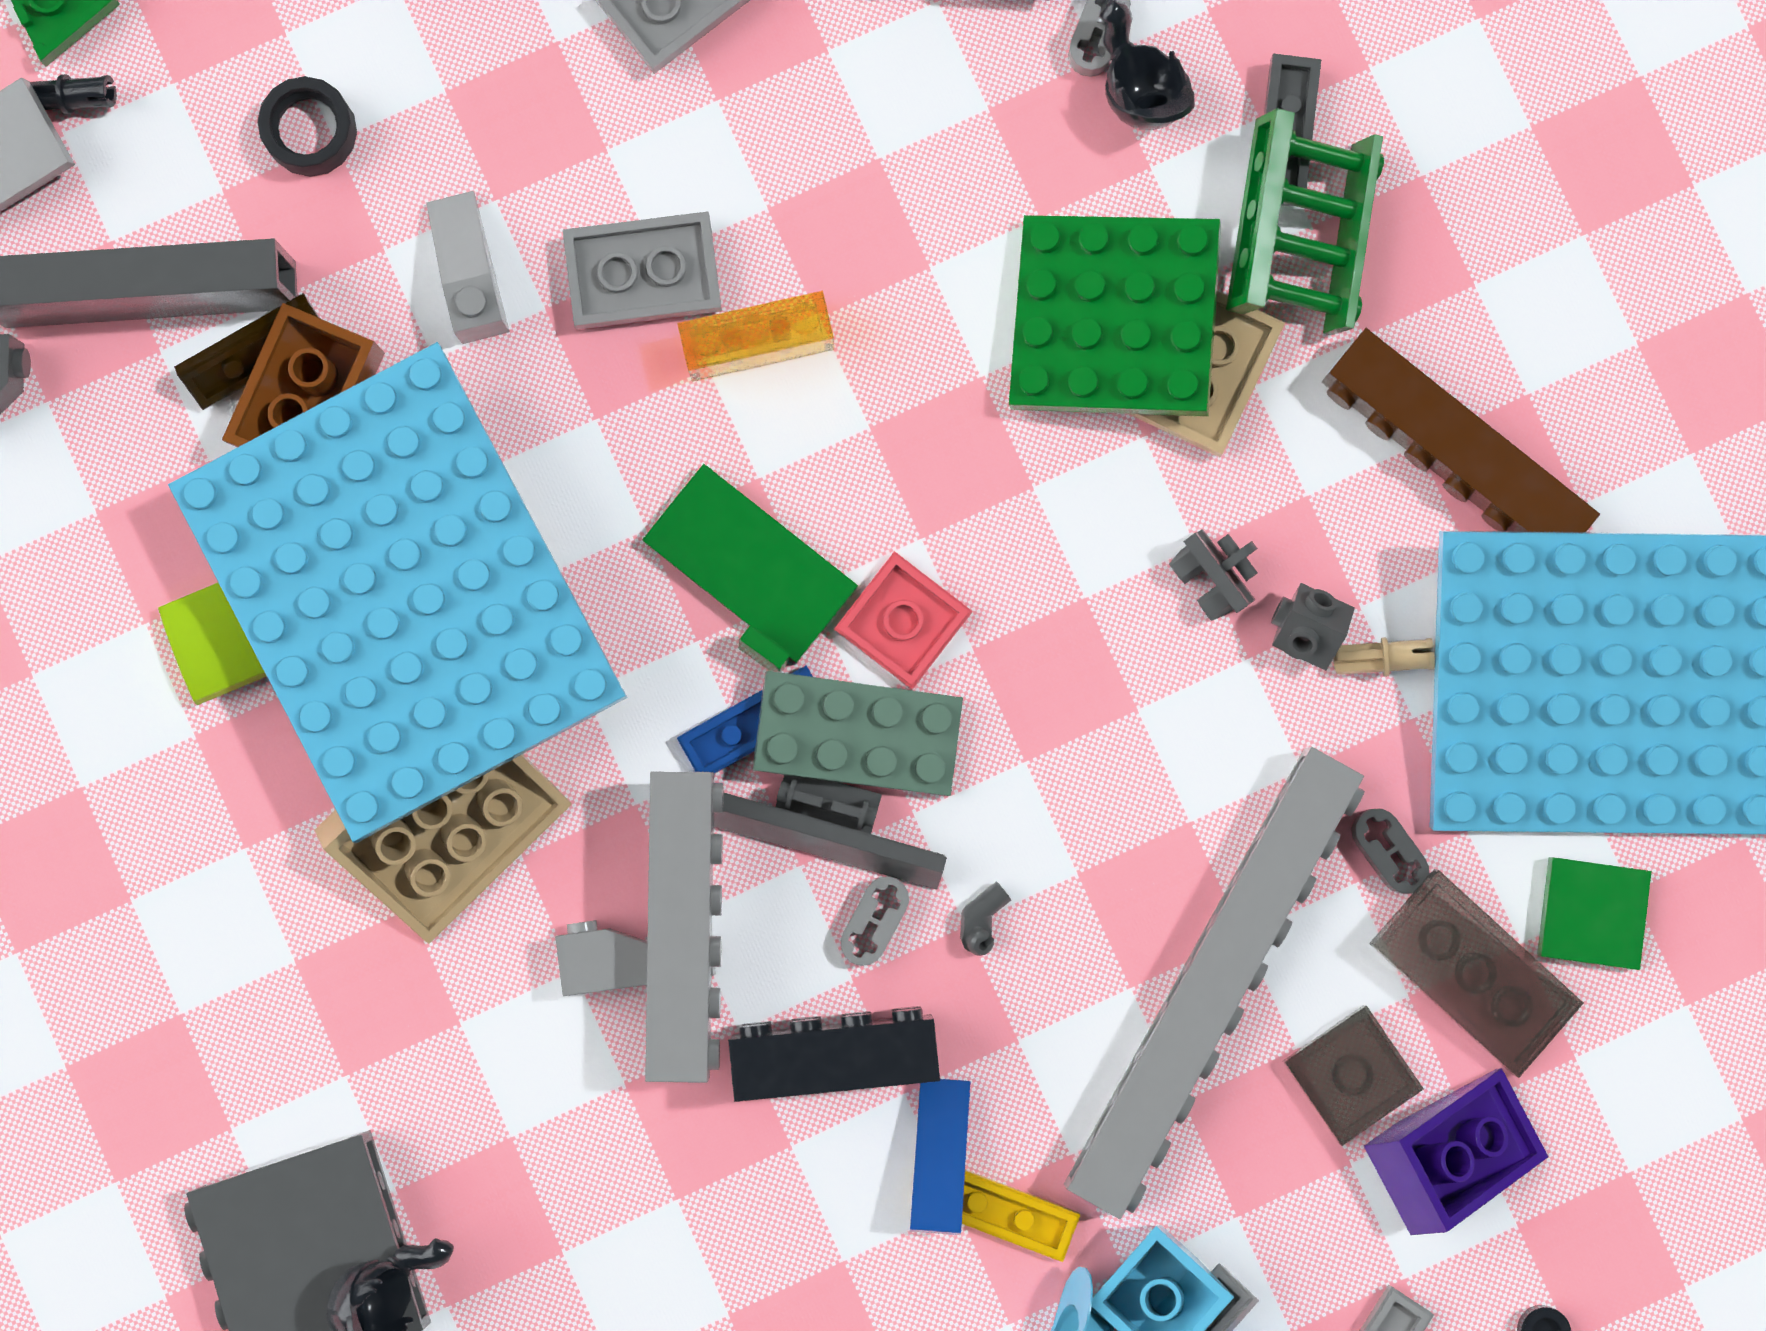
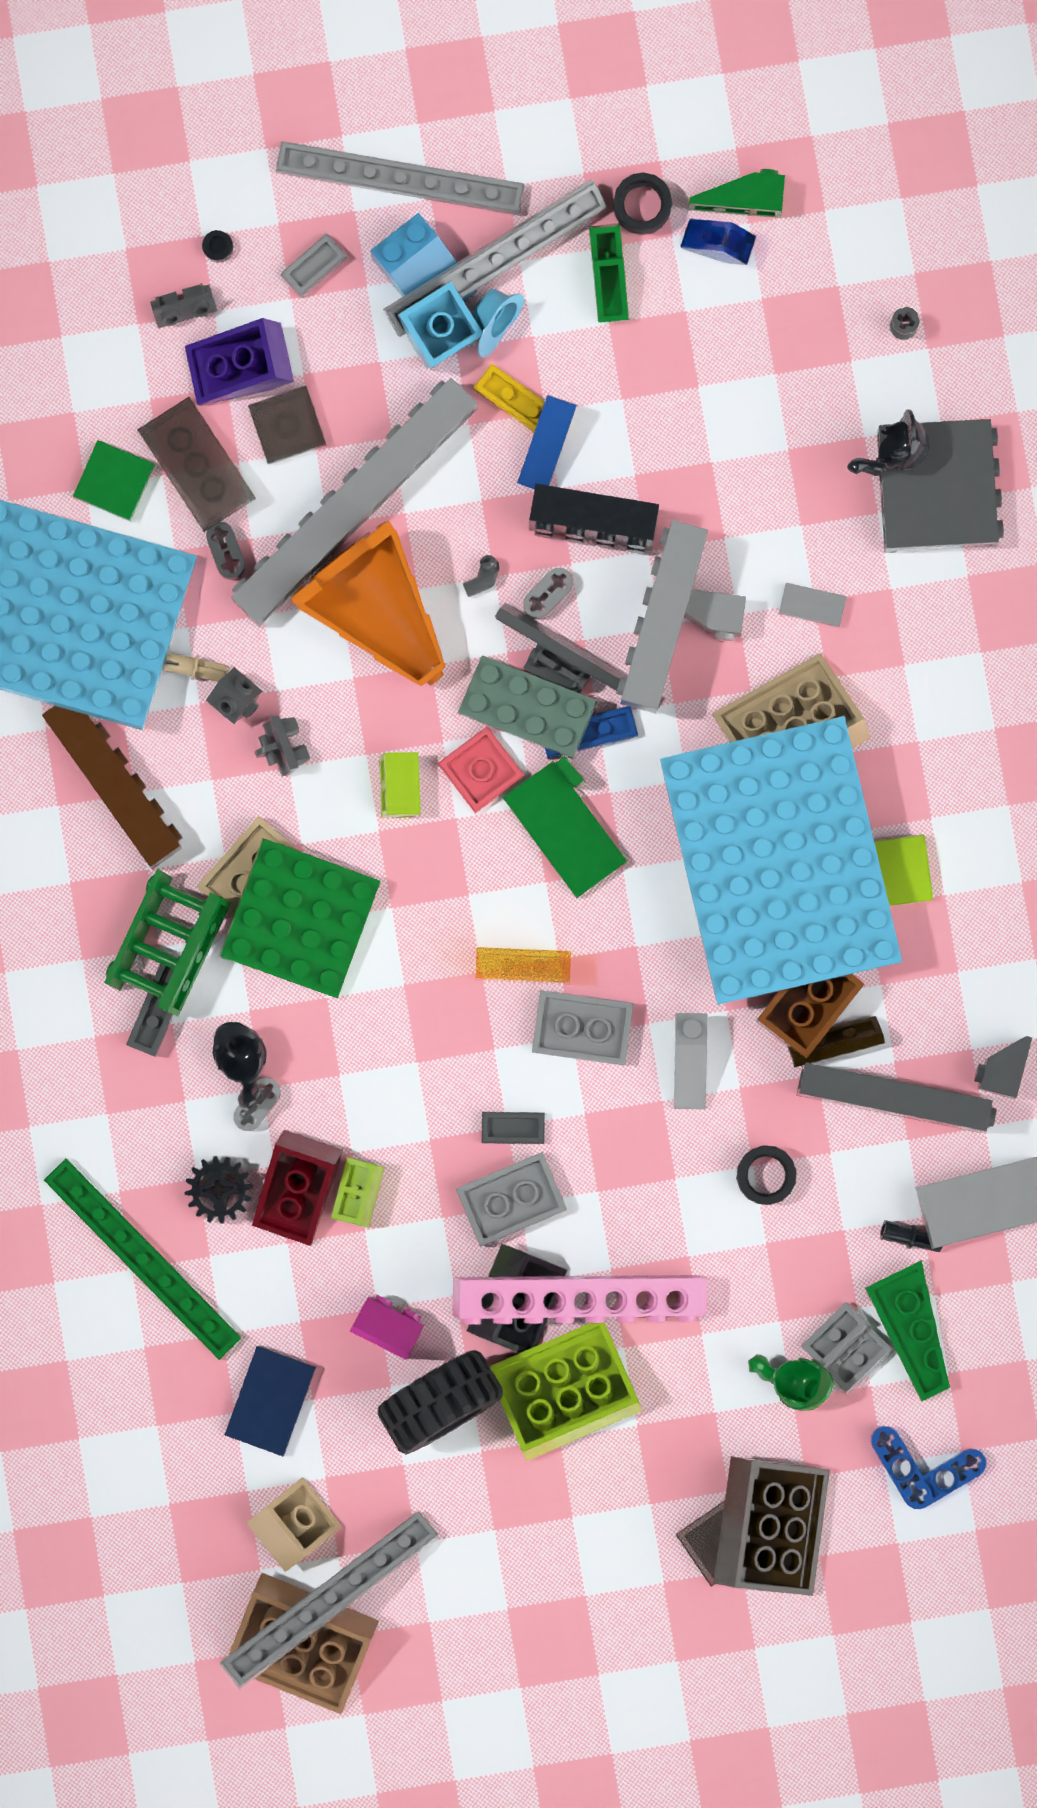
camera: 160 degrees left, 0 degrees up
none -> dark grey hinge [150,283,217,328]
none -> orange cone [290,520,446,686]
none -> lime hinge [379,752,421,818]
none -> dark grey tile [482,1112,545,1144]
none -> light grey tile [779,582,847,628]

